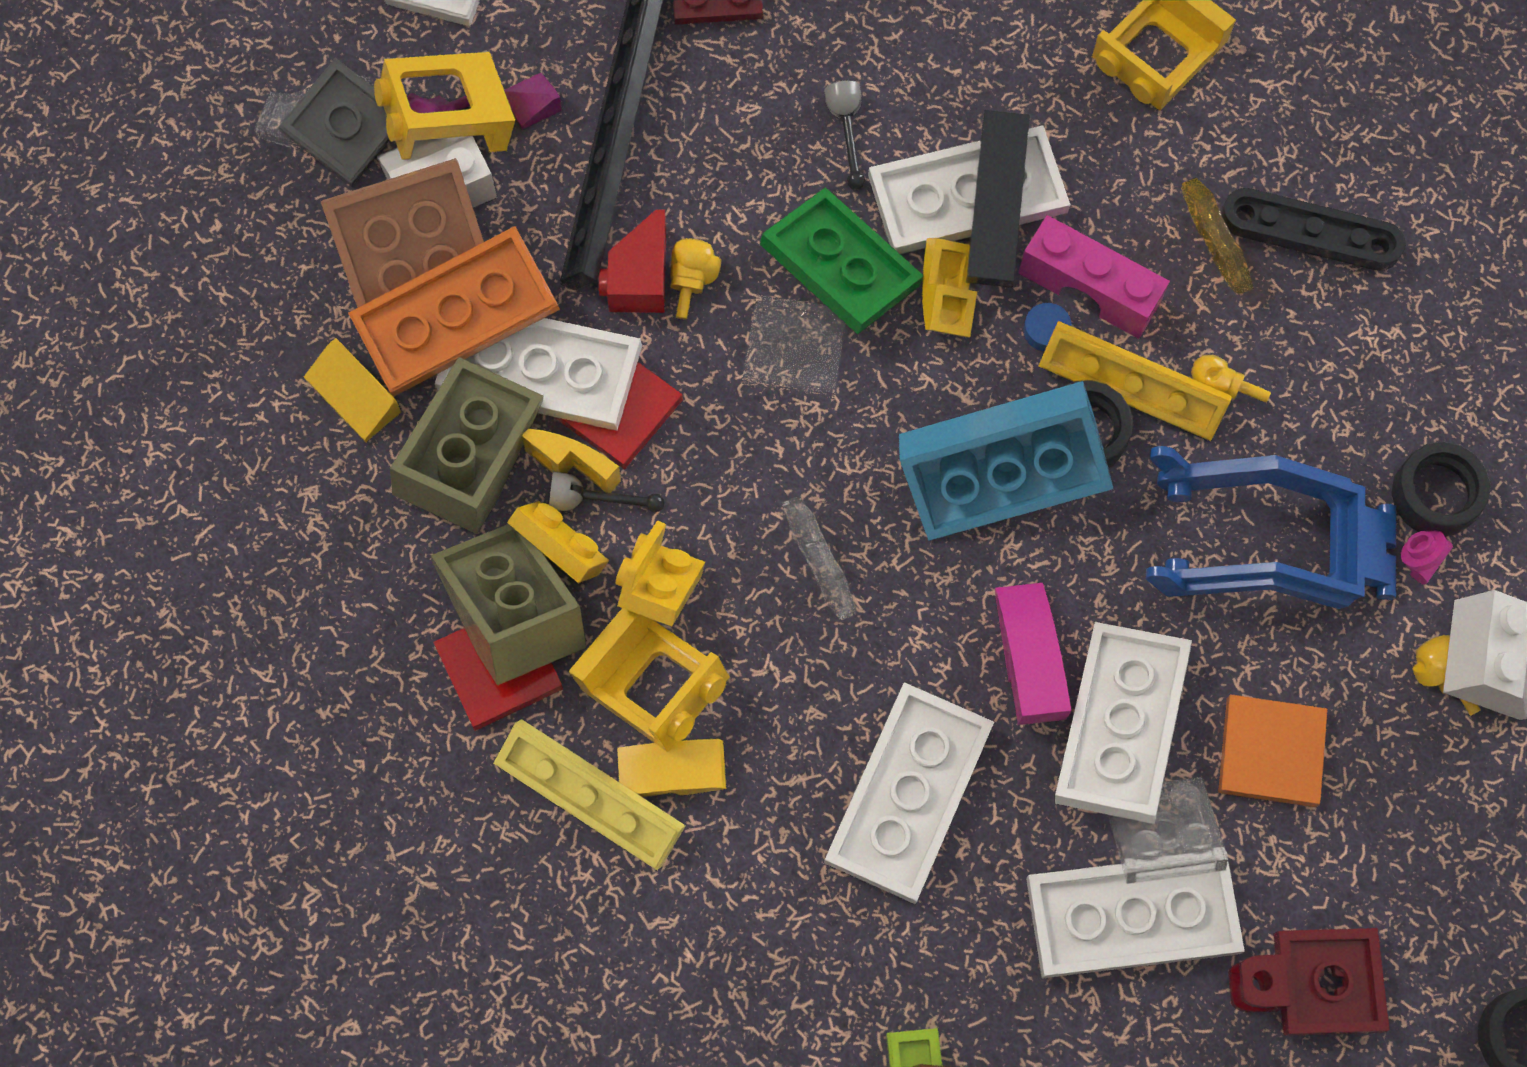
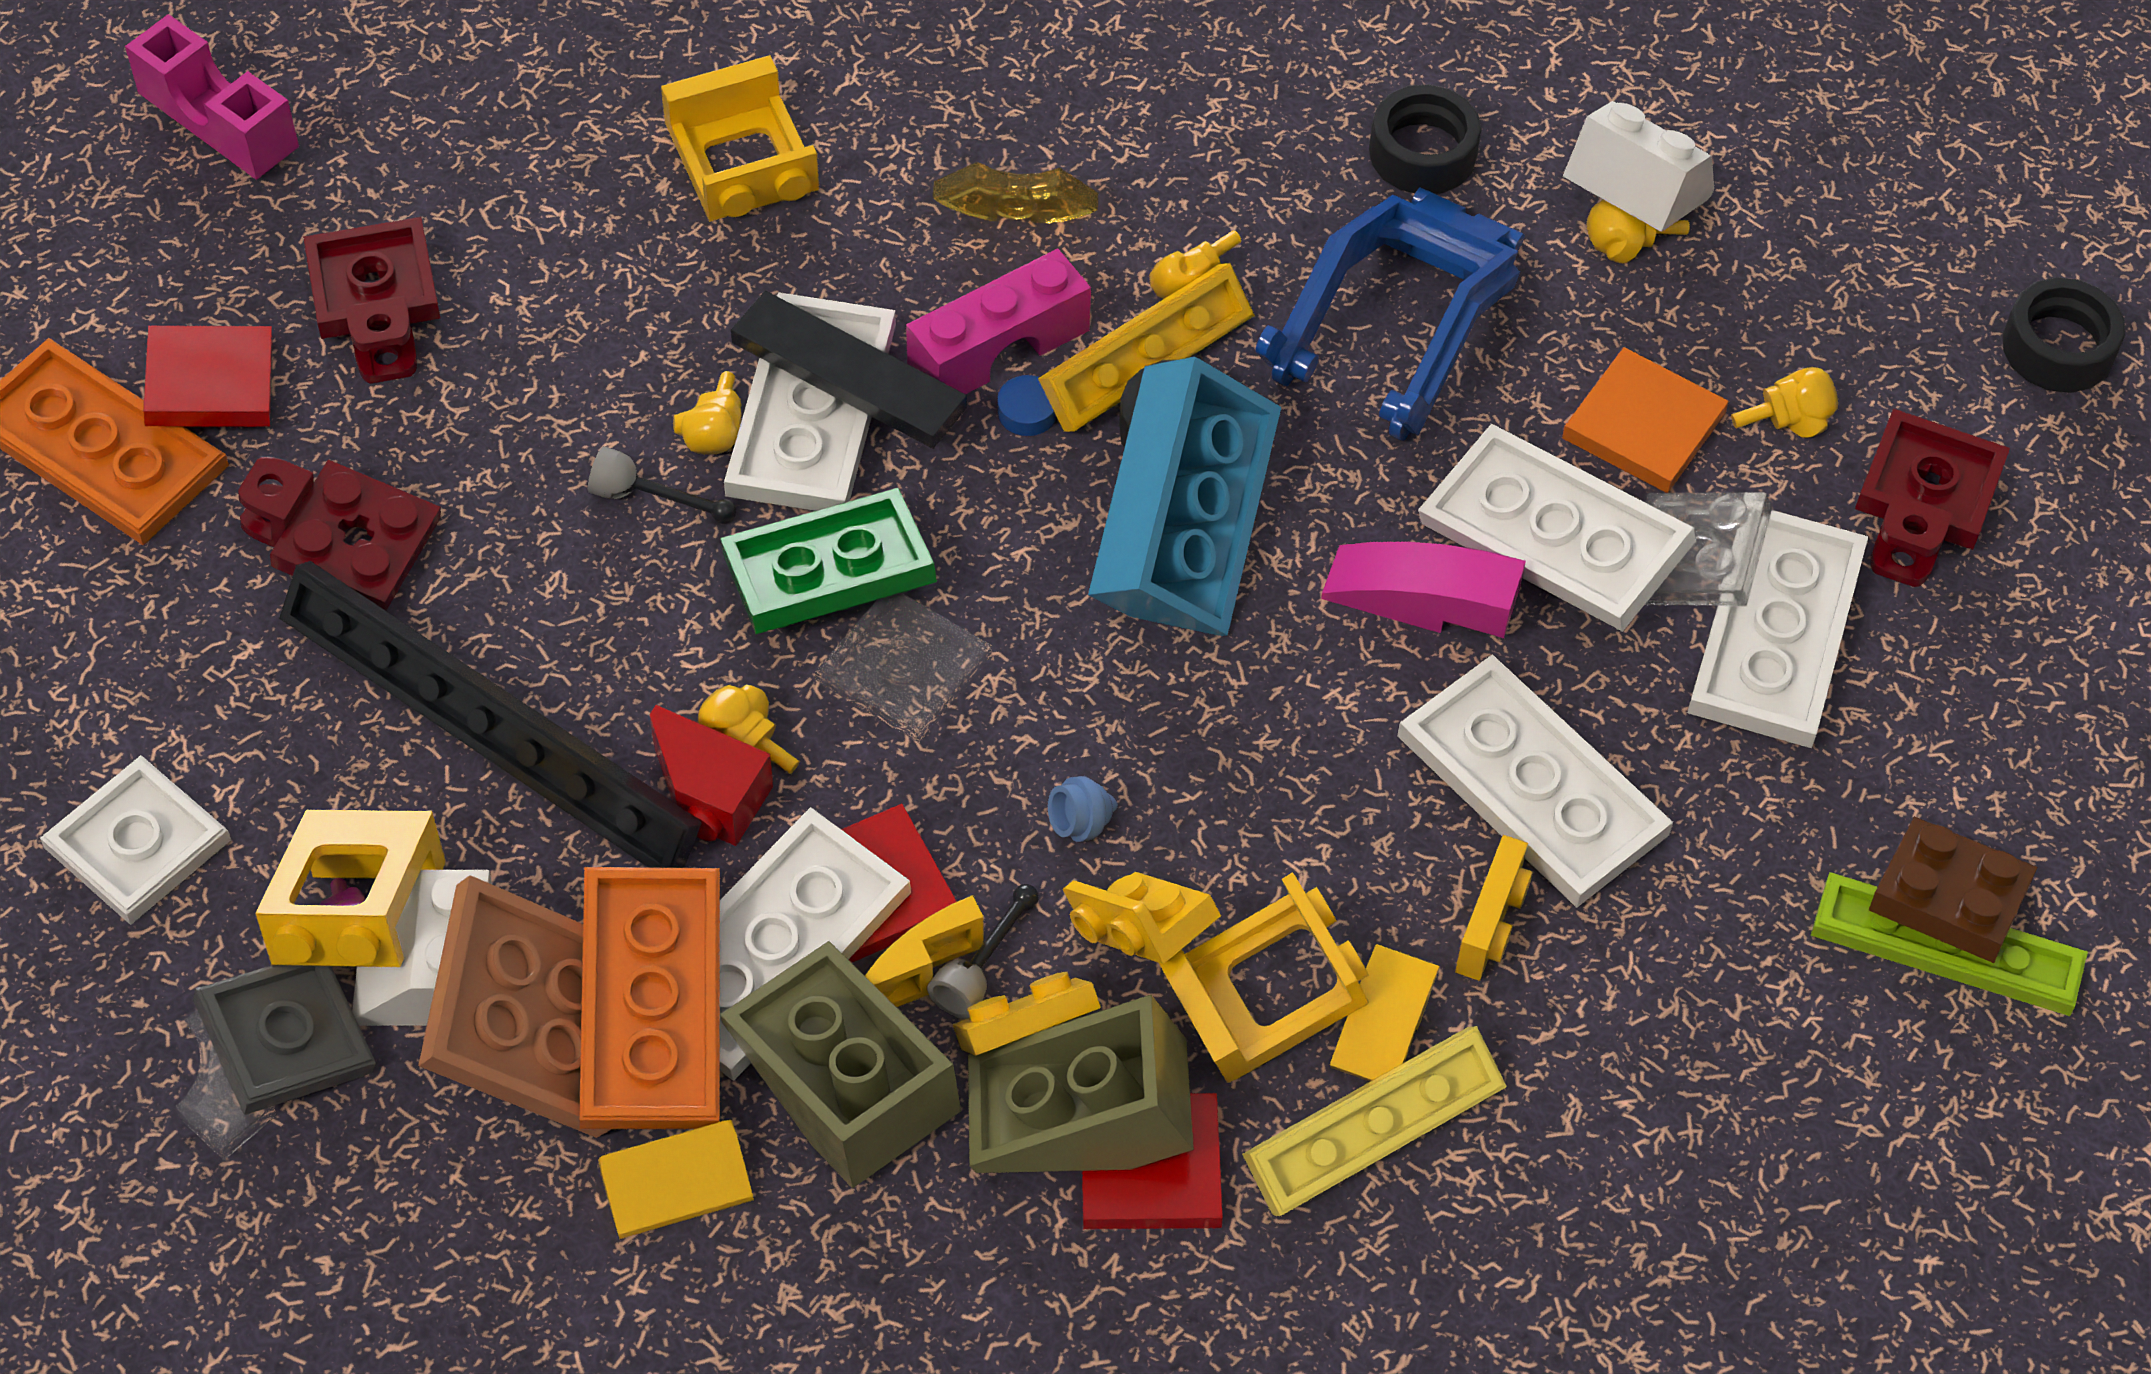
camera: 65 degrees left, 15 degrees down
magenta slope [504,73,562,130] -> none
clear tile [781,496,856,621] -> none
yellow slope [922,238,977,337] -> none
black plate [1221,188,1406,271] -> none
dark pink plate [1401,530,1453,585] -> none
none -> yellow piece [673,371,742,455]
none -> medium blue plate [1048,776,1118,842]
none -> yellow plate [1455,835,1533,981]
none -> yellow piece [1731,367,1838,437]

